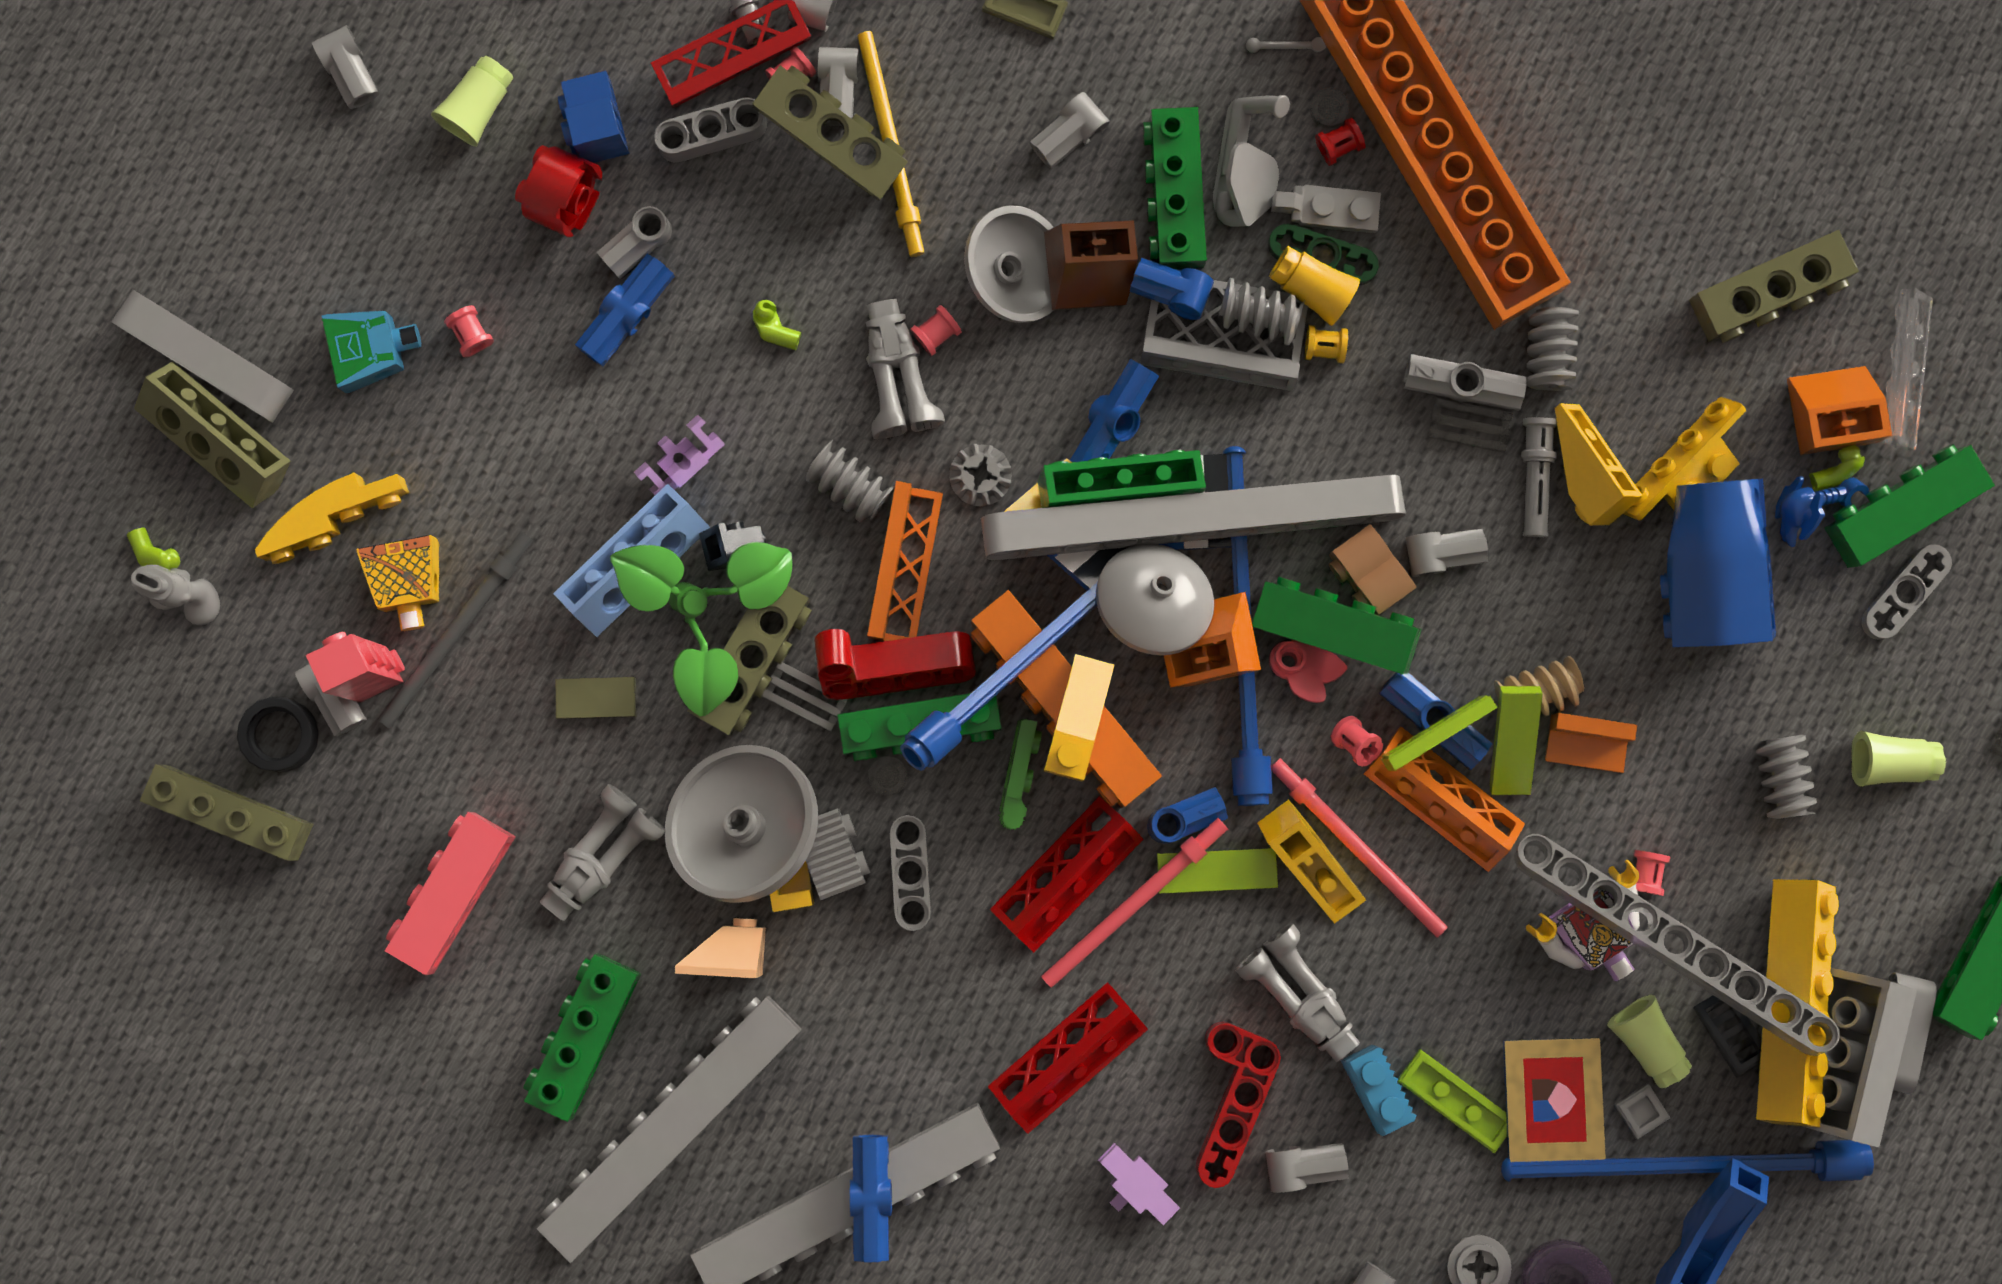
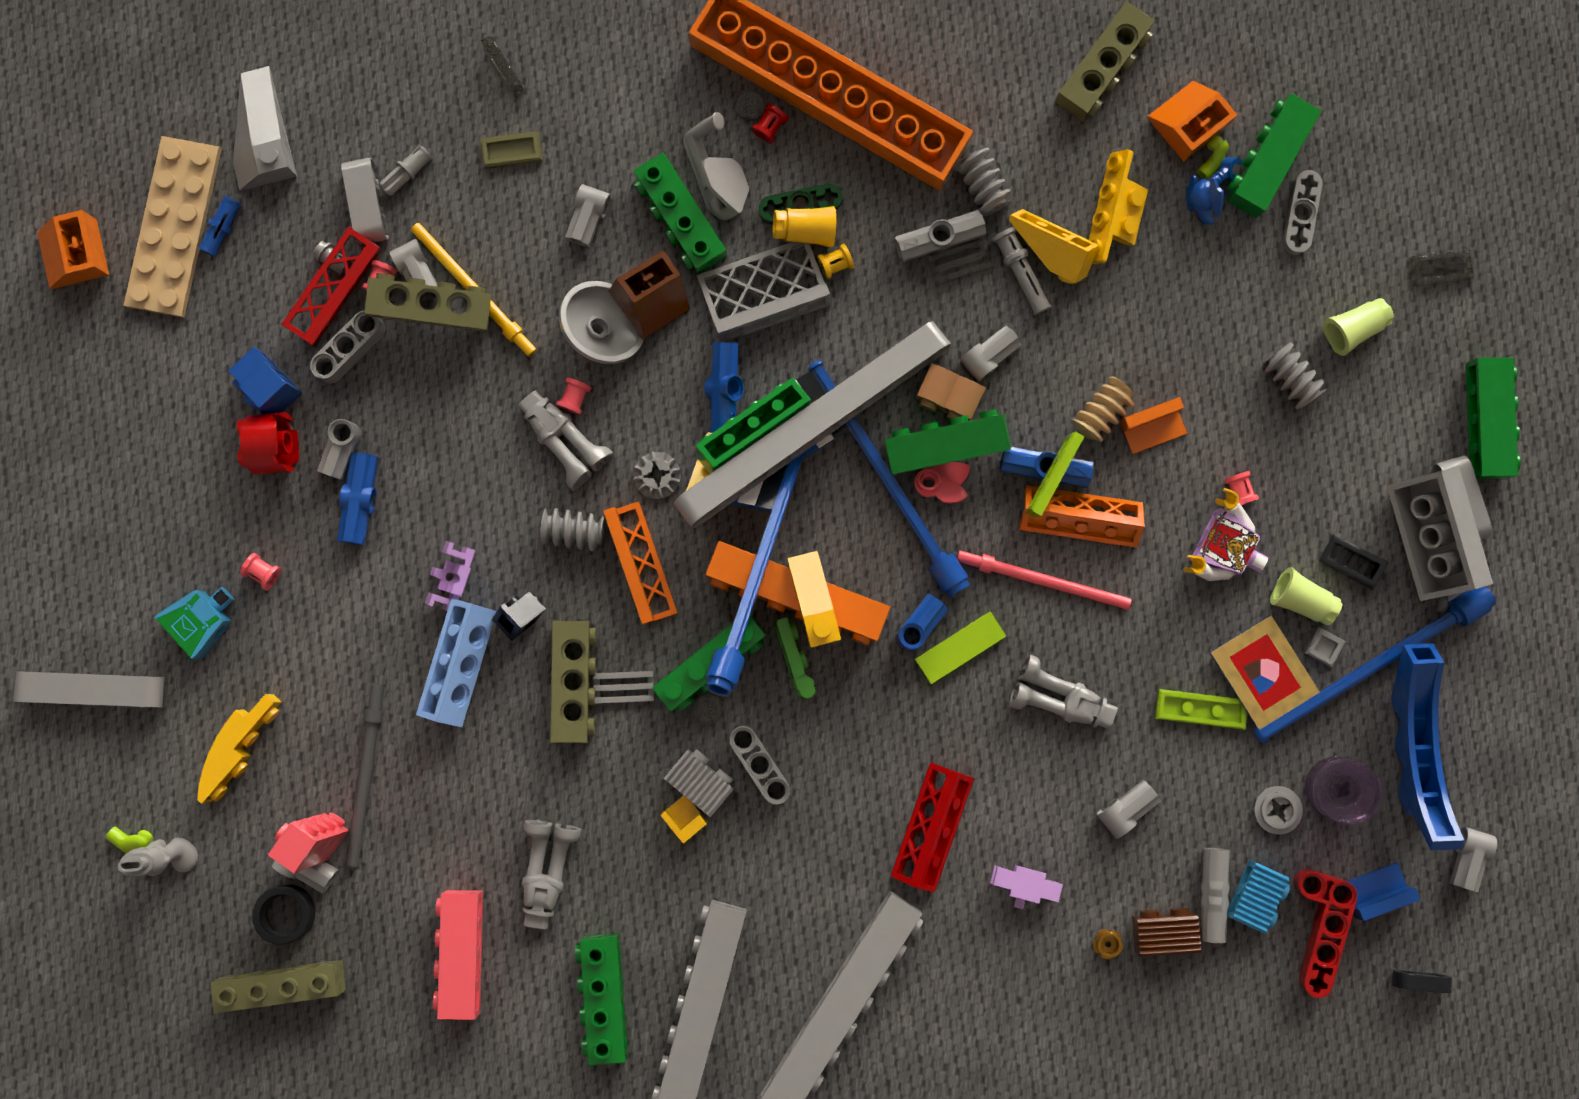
camera: 30 degrees left, 0 degrees up
olive brick [134,361,291,508] -> none
light grey piece [312,25,380,109] -> none
torso [357,535,439,631] -> none
yellowish green plant [431,56,513,146] -> none
olive tile [555,677,636,719] -> none
bright green plant [610,542,792,716] -> none
light grey dish [665,745,818,903] -> none
light nougat slope [675,918,766,978] -> none
lime arm [753,300,801,351] -> none
red beam [814,629,976,700] -> none
blue piece [850,1135,892,1263] -> none
red fence [990,796,1144,953] -> none
coral bar [1041,818,1228,988] -> none
light grey dish [1096,544,1214,655] -> none
blue piece [1130,258,1214,320] -> none
orange slope [1164,592,1261,688] -> none
red beam [1196,1021,1281,1188] -> none
light grey piece [1218,278,1305,346] -> none
light grey hinge [1246,37,1326,53] -> none
yellow slope [1257,799,1366,924] -> none
light grey hinge [1271,185,1381,233] -> none
coral bush [1331,716,1383,767] -> none
dark azure brick [1340,1045,1417,1136] -> none
lime tile [1490,686,1543,795] -> none
light grey beam [1514,834,1840,1056] -> none
blue animal [1660,478,1776,647] -> none
yellow brick [1756,879,1839,1128] -> none
clear plate [1883,288,1933,450] -> none

